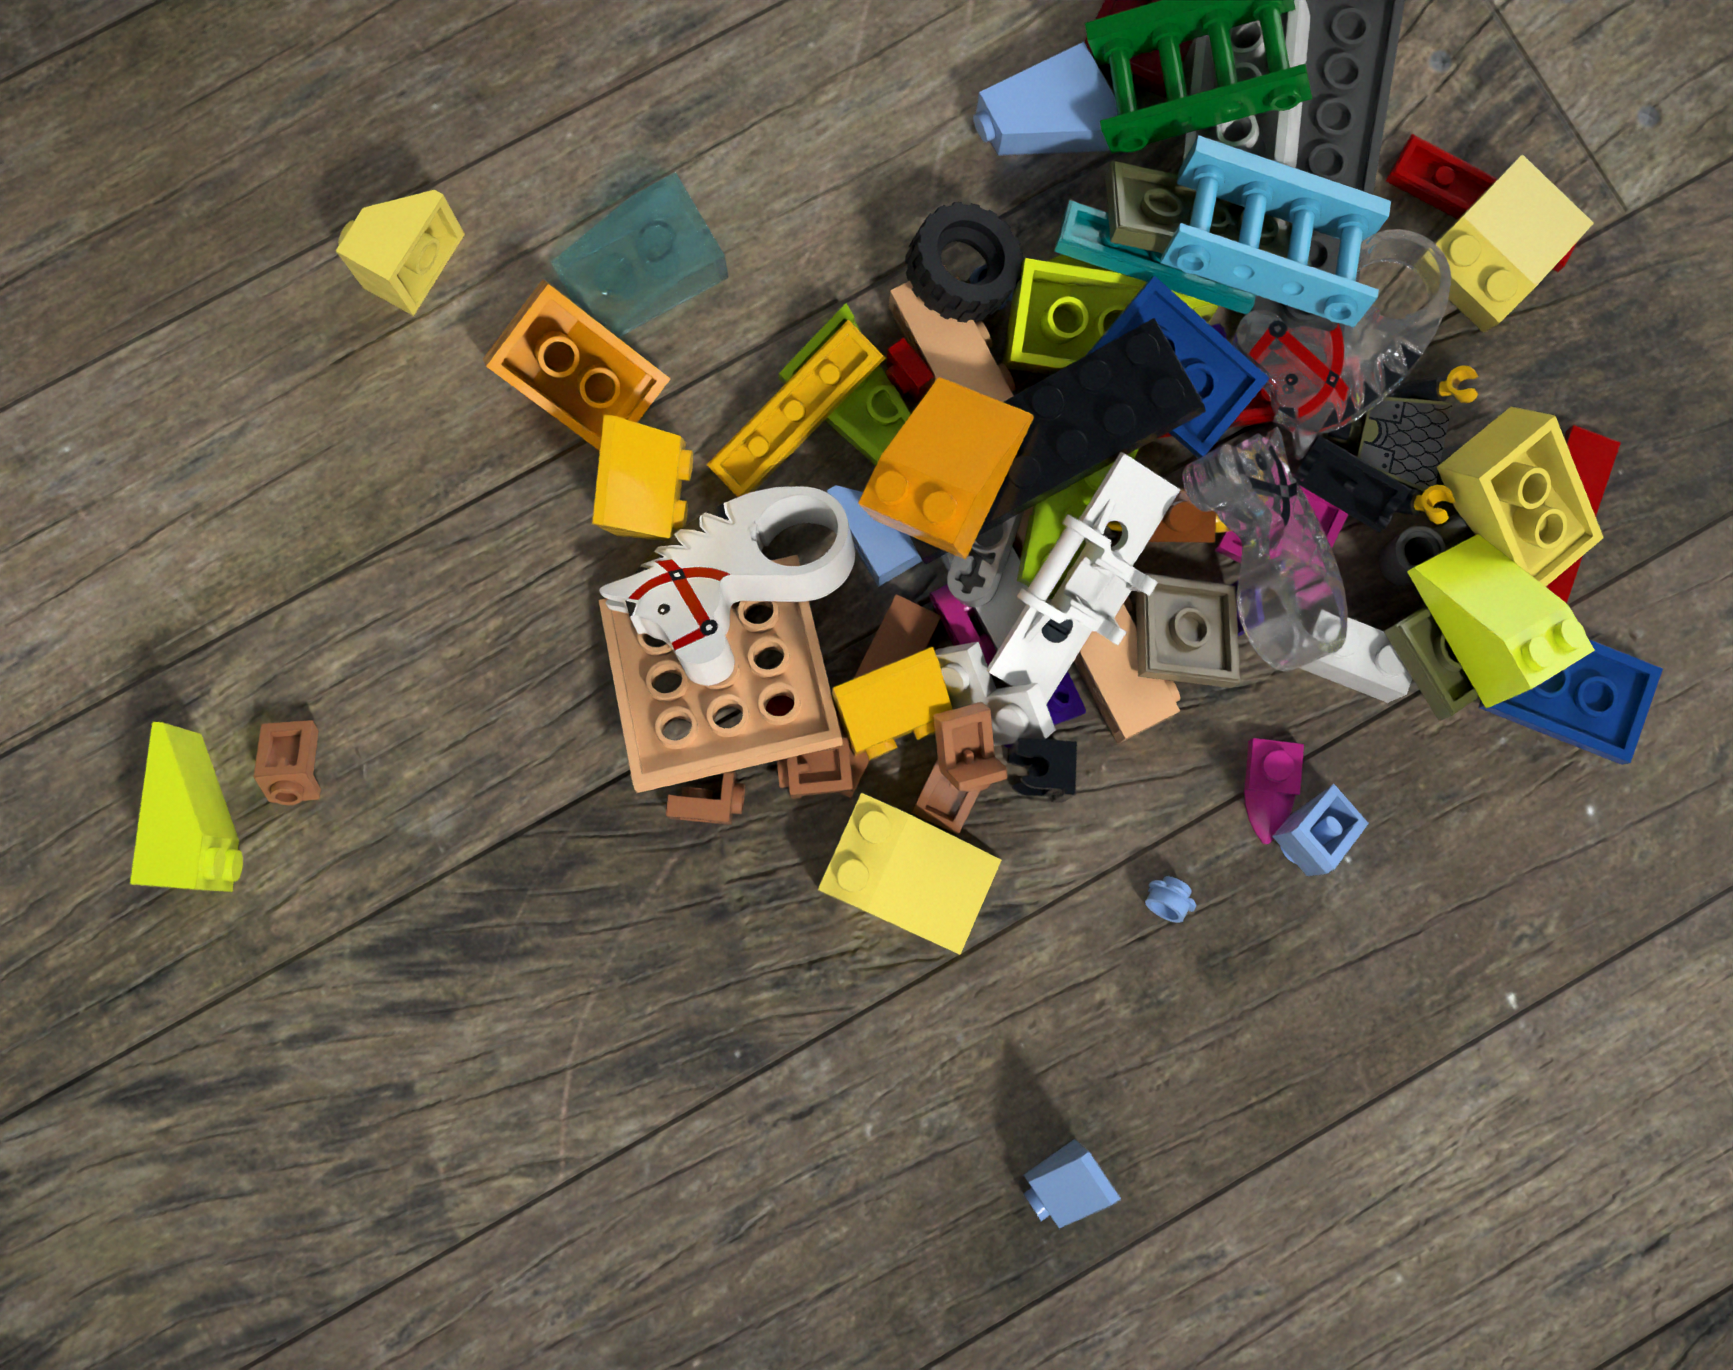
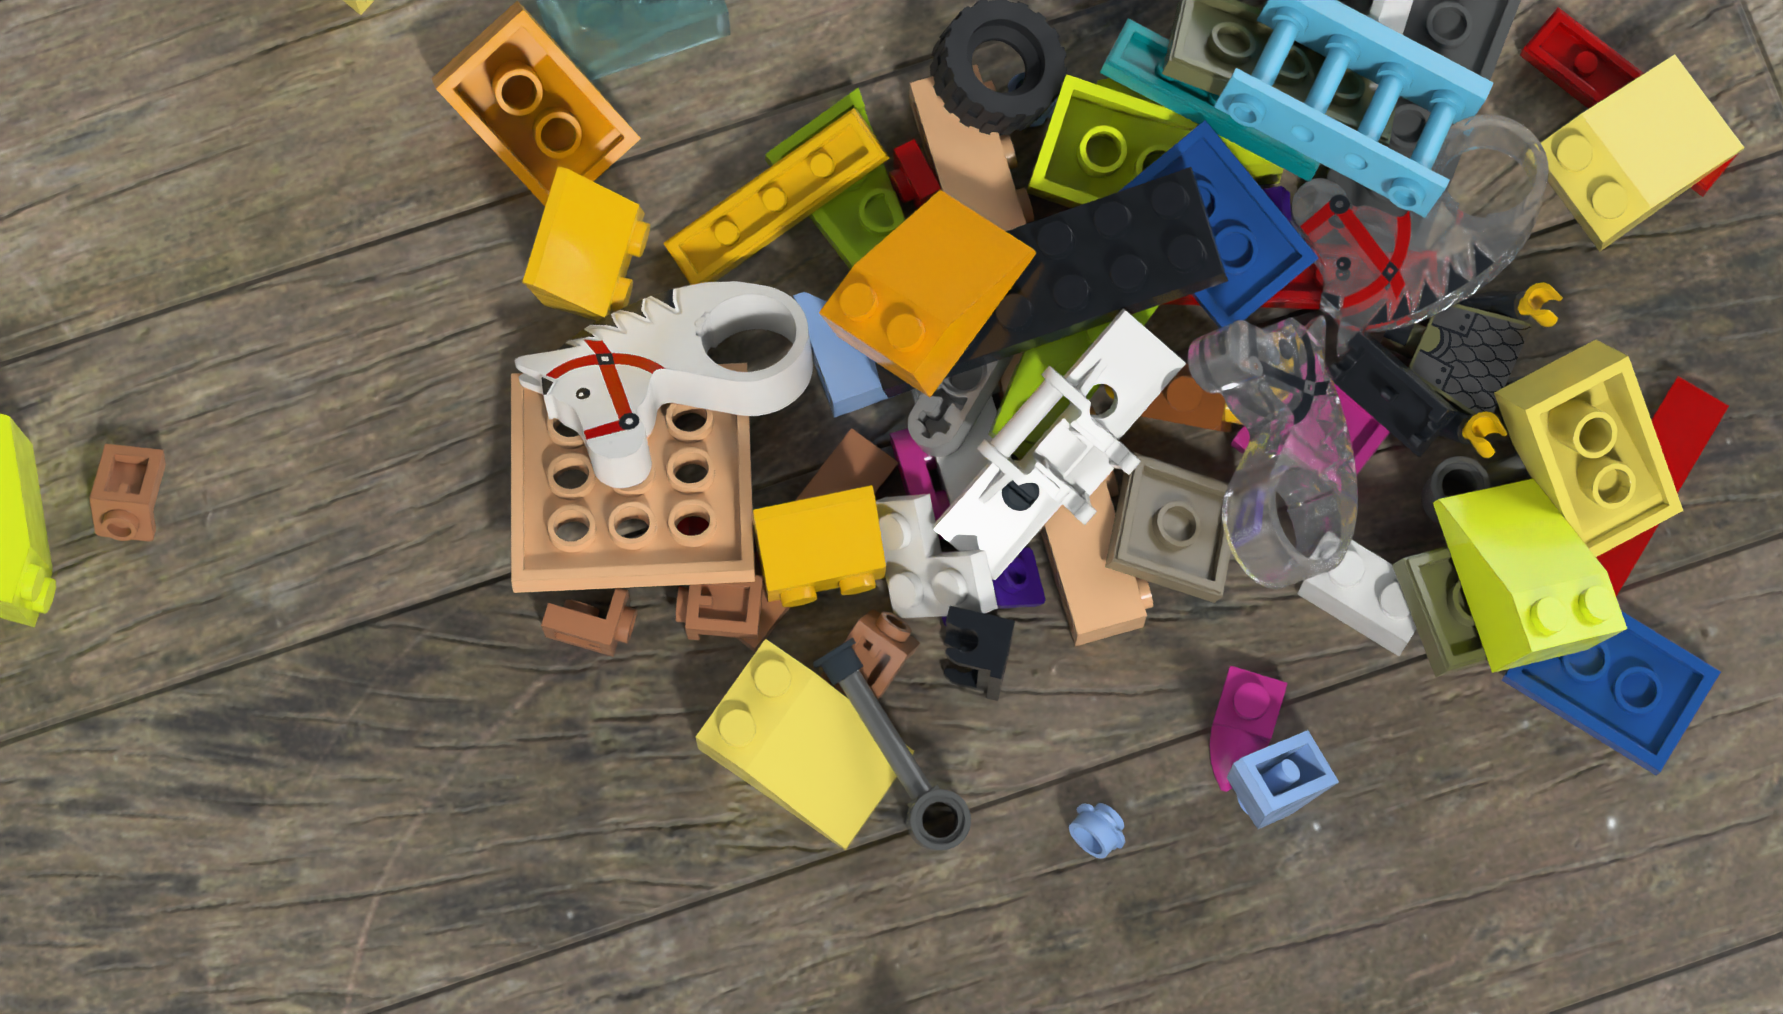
camera: 15 degrees right, 5 degrees down
nougat bracket [933,702,1007,792] -> none
none -> dark grey piece [812,638,971,850]

